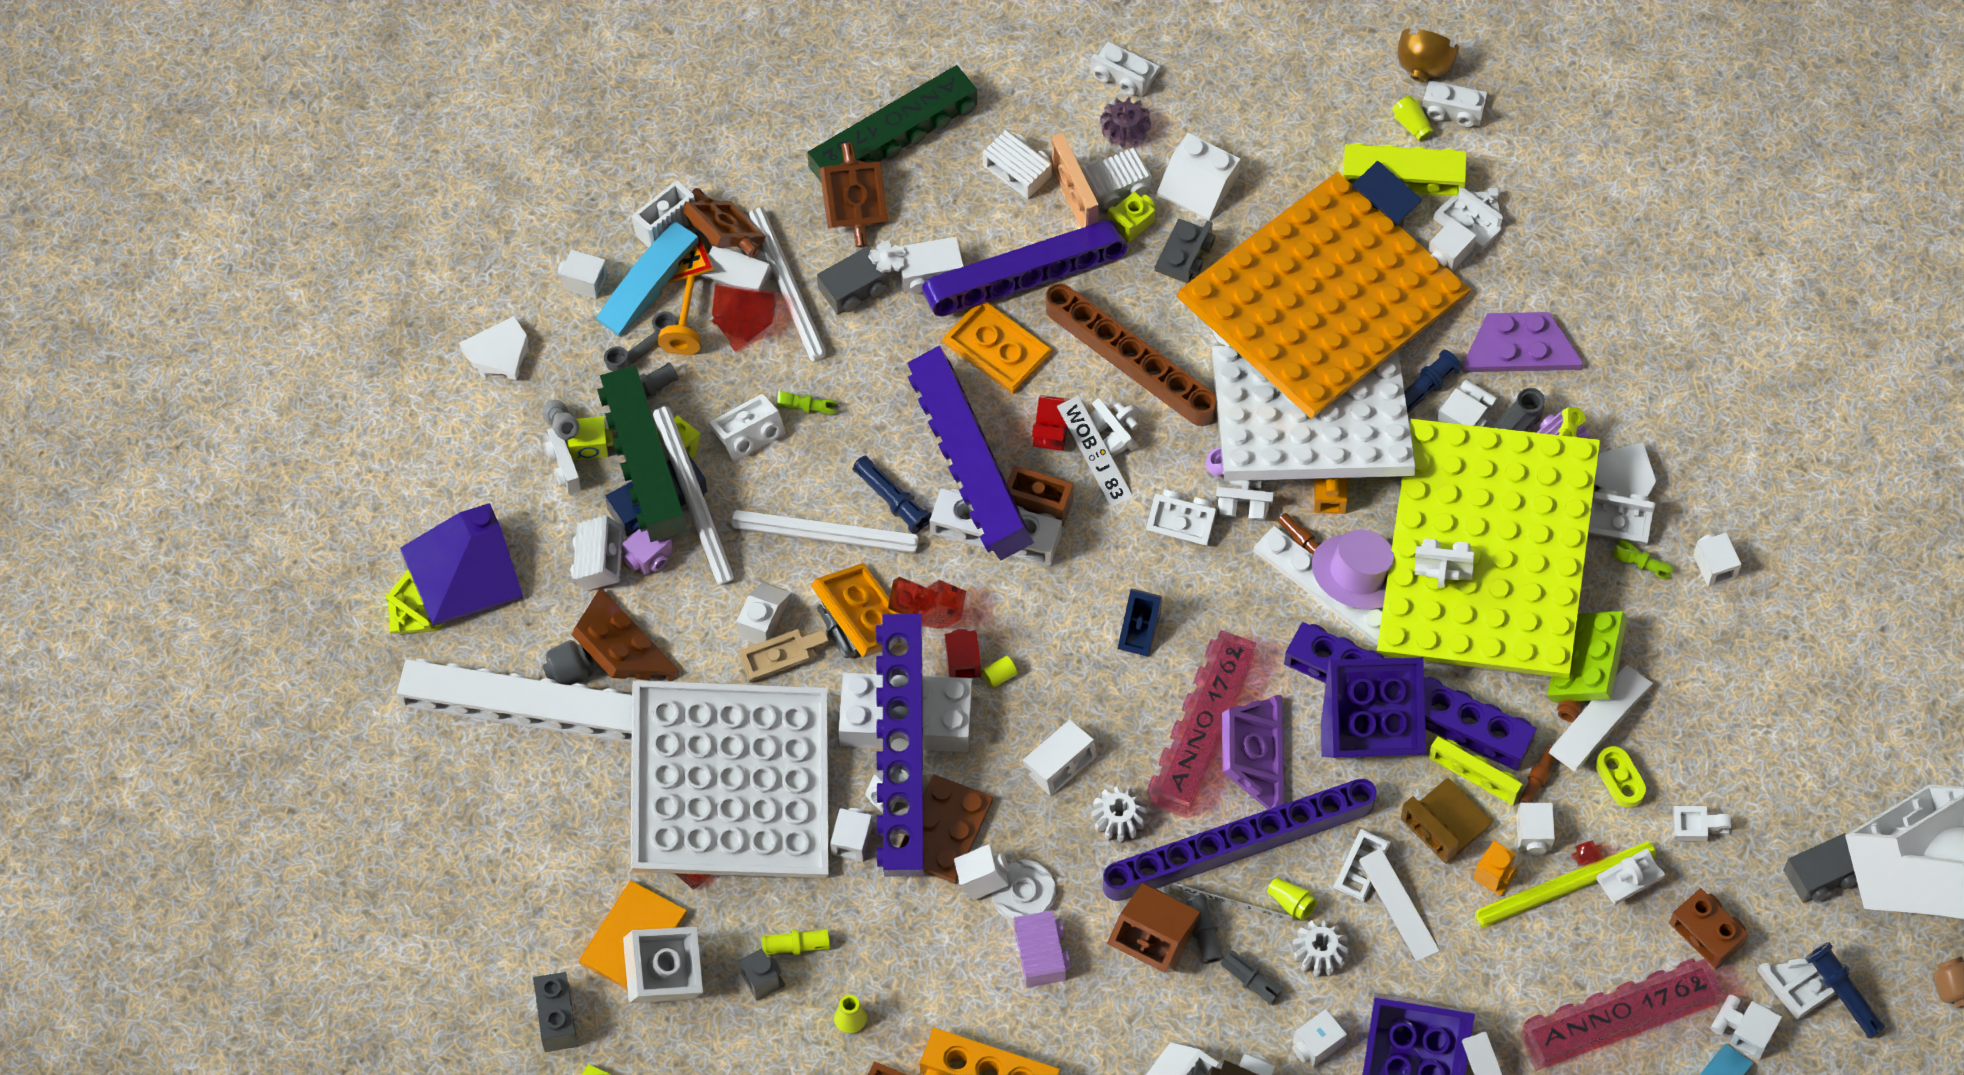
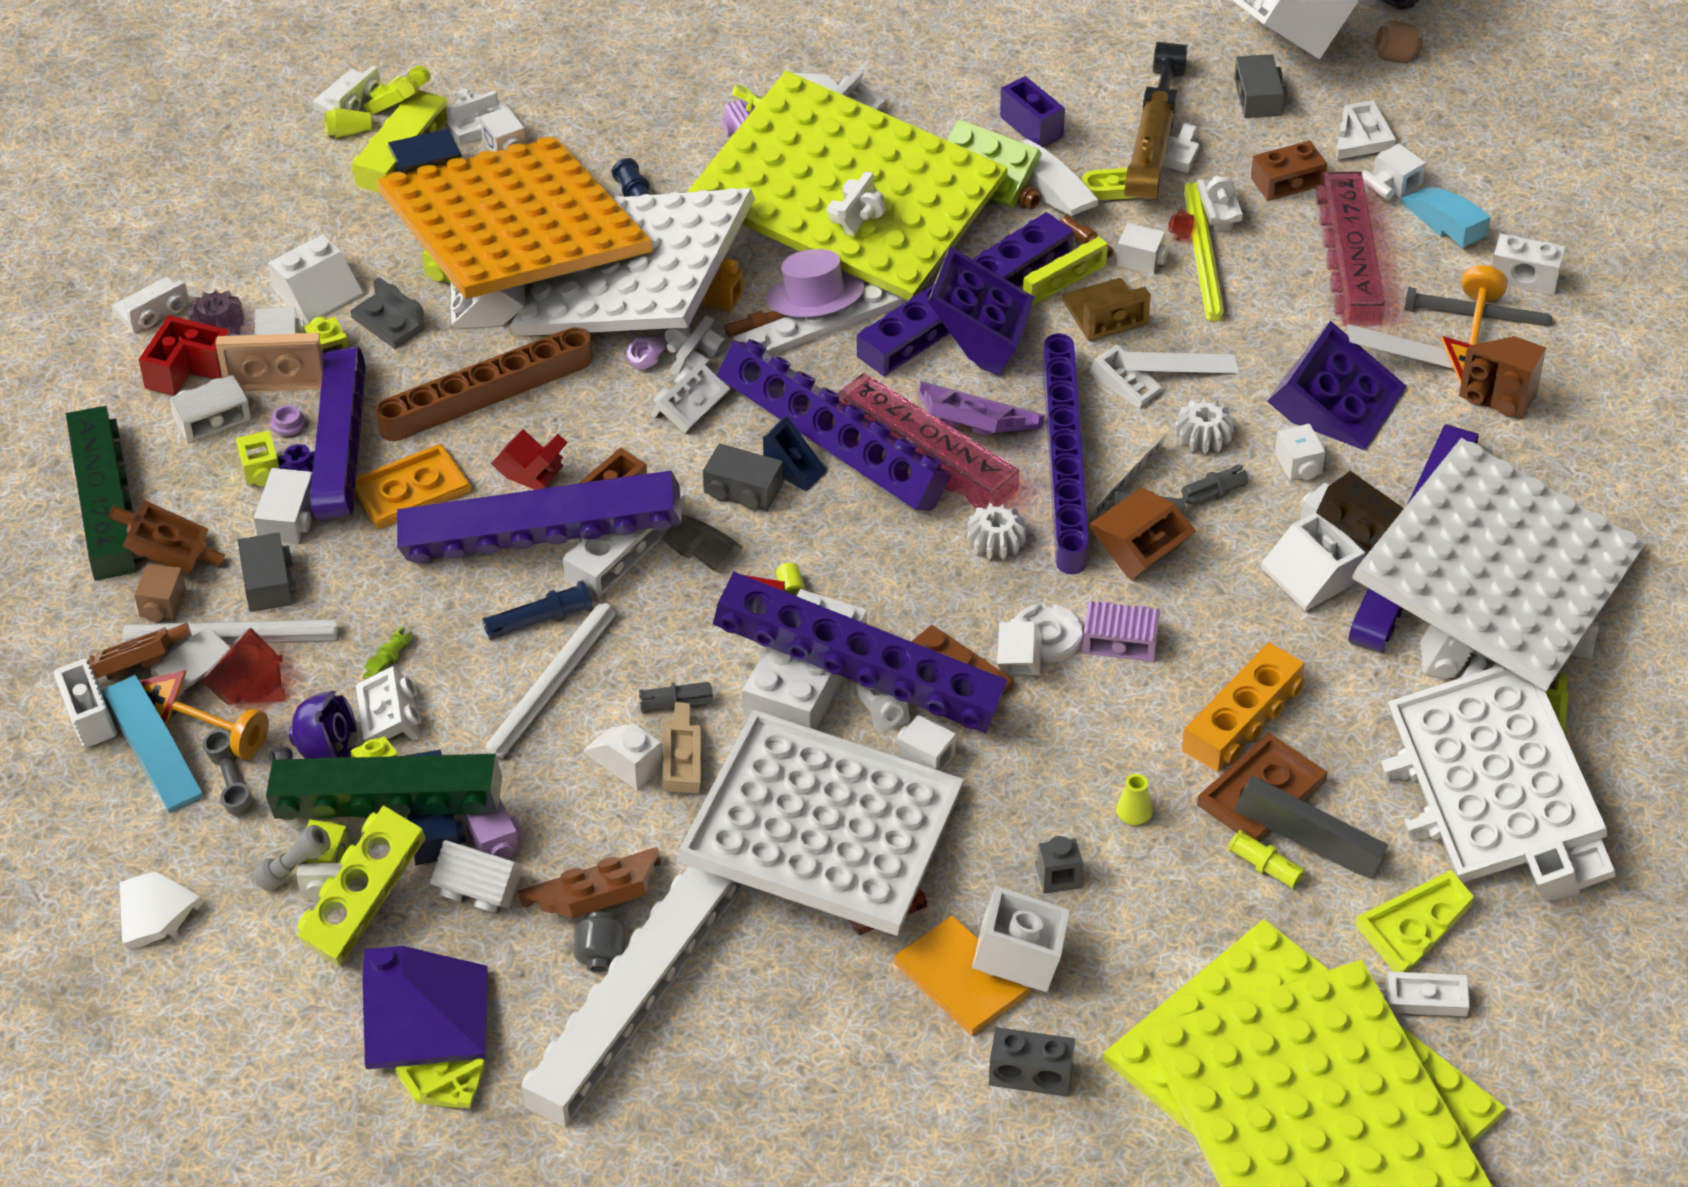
camera: 70 degrees left, 15 degrees down
white brick [558,249,607,299] -> none
white axle [653,406,734,585] -> none
neon yellow pin [761,929,830,956] -> none
light orange tile [811,563,901,658] -> none
white plant [868,240,906,273] -> none
clear red brick [888,577,966,629] -> none
white hinge [1023,720,1097,796] -> none
white sticker [1057,395,1132,507] -> none
white hips [1089,398,1139,457] -> none
neon yellow cone [1267,877,1317,921] -> none
pearl gold cylinder [1397,29,1459,82] -> none
white brick [1437,379,1498,427] -> none
medium lavender wing [1462,312,1582,372] -> none
light orange brick [1473,840,1518,896] -> none
dark grey piece [1490,388,1545,432] -> none
lime piece [1612,539,1674,579] -> none
white brick [1693,533,1741,587] -> none
dark blue pin [1805,942,1885,1038] -> none
none -> medium nougat brick [134,564,186,622]
none -> red brick [138,315,230,396]
none -> neon yellow brick [235,430,279,487]
none -> lavender plate [270,405,305,436]
none -> dark purple gear [277,444,315,474]
none -> dark purple cylinder [289,691,357,759]
none -> neon yellow brick [297,805,426,966]
none -> neon yellow hinge [363,65,431,114]
none -> clear smoke slope [661,514,743,574]
none -> dark grey brick [703,443,783,511]
none -> dark purple brick [717,339,952,511]
none -> dark purple brick [1000,76,1065,147]
none -> pearl gold piece [1124,41,1188,200]

